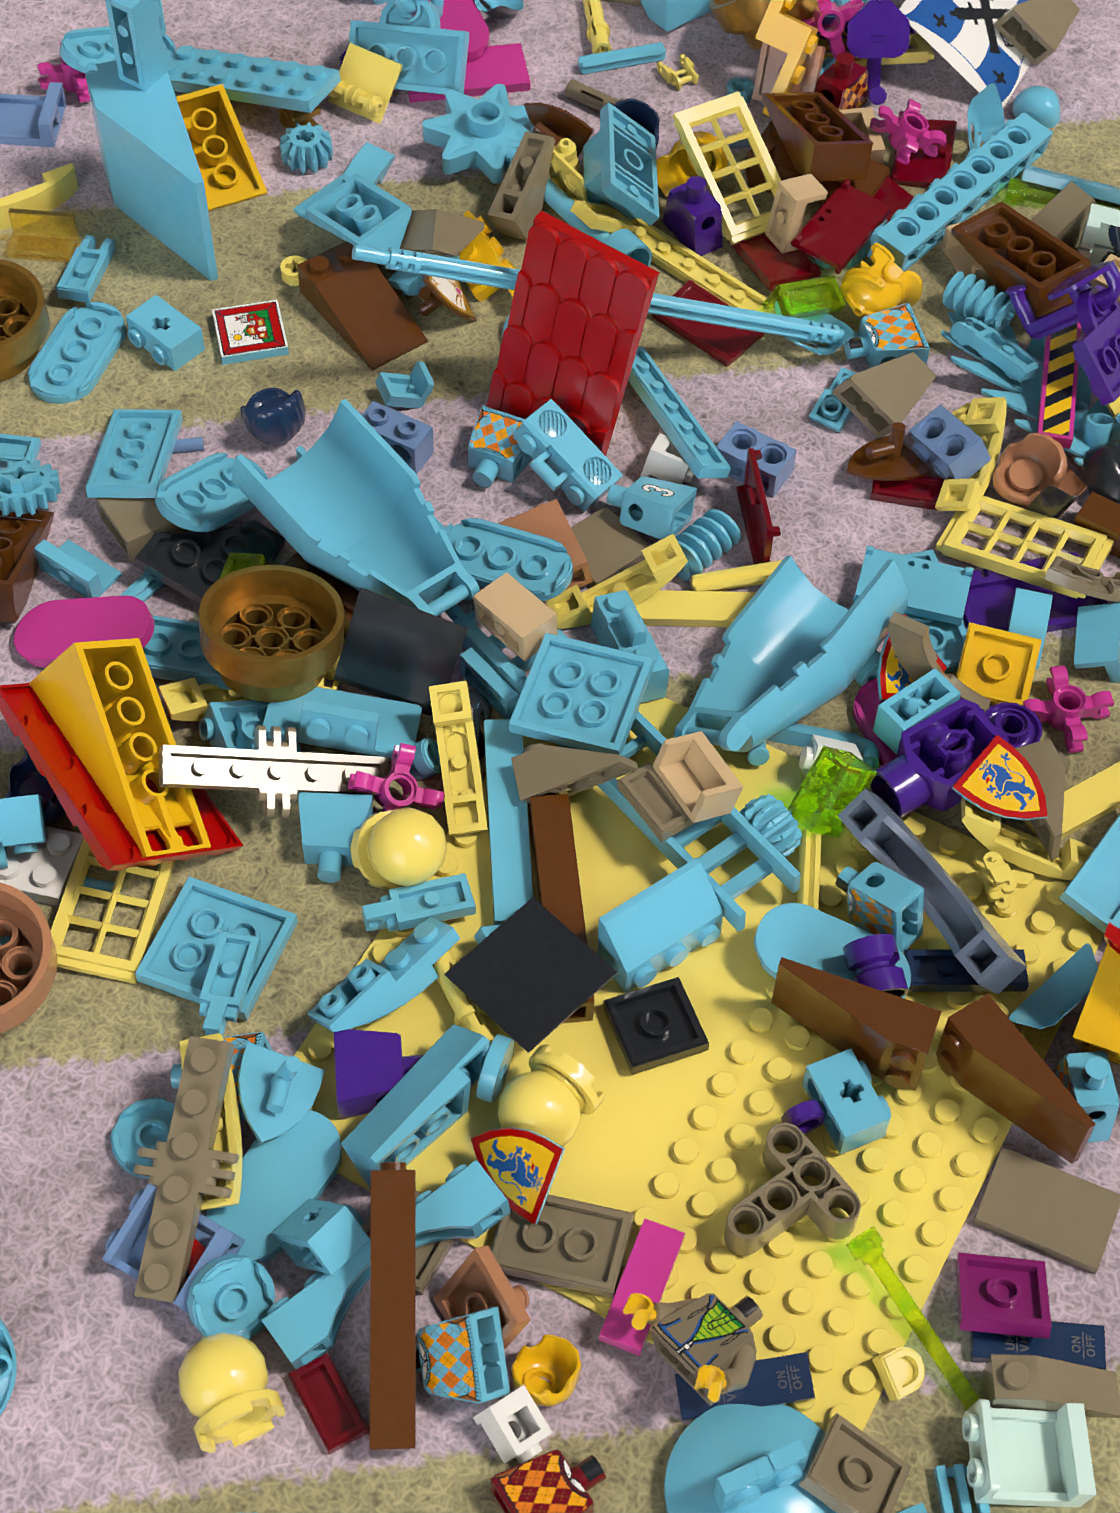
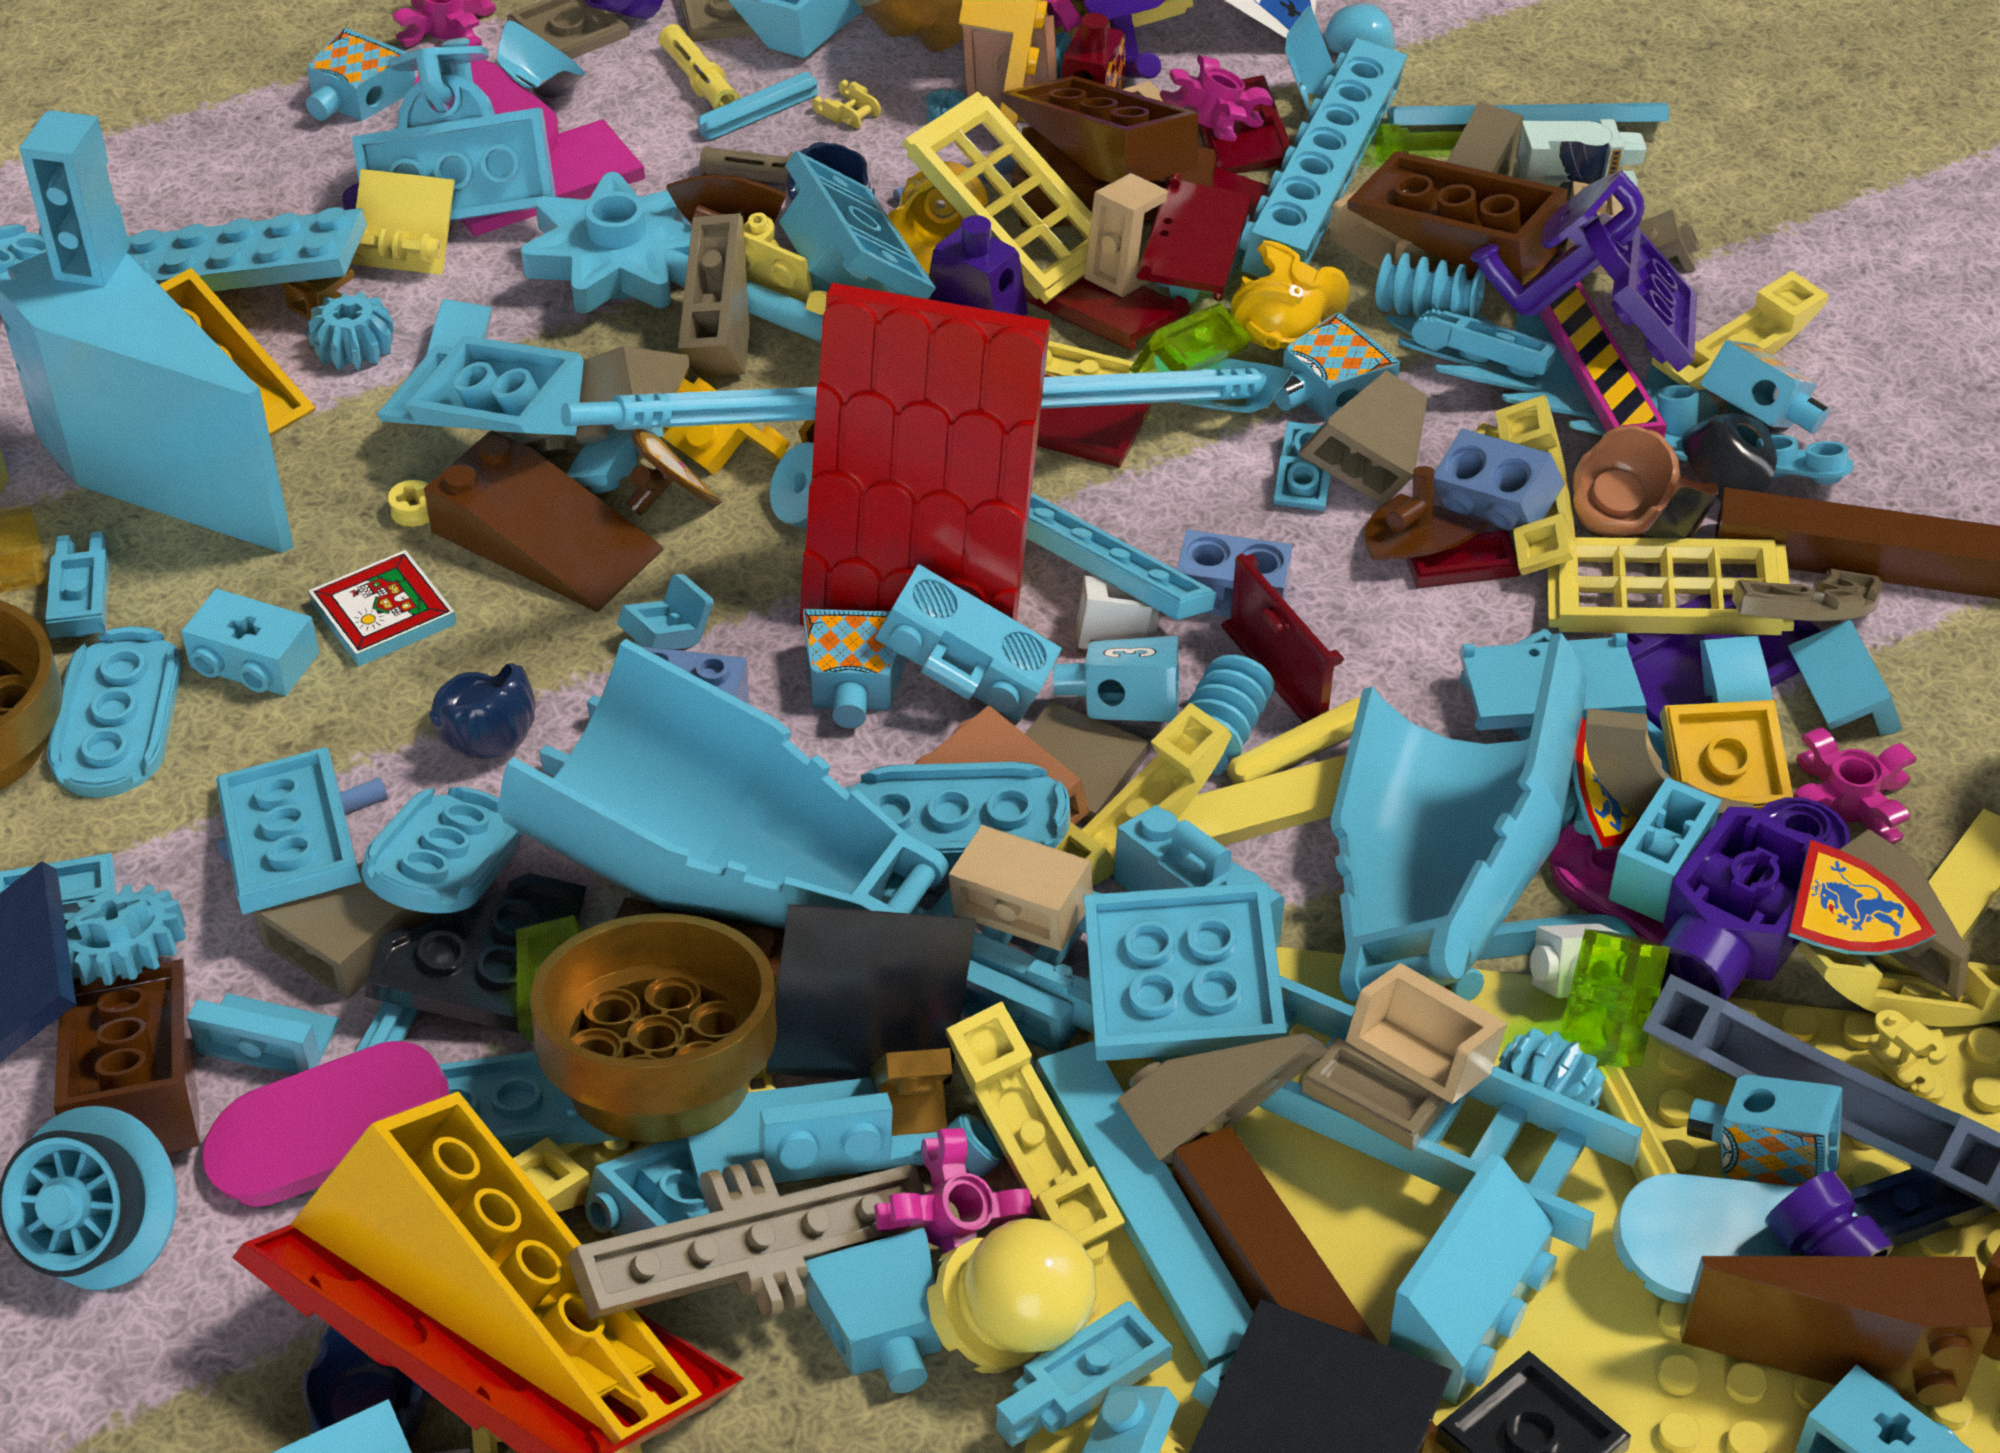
camera: 20 degrees left, 10 degrees down
none -> pearl gold slope [870,1048,952,1136]

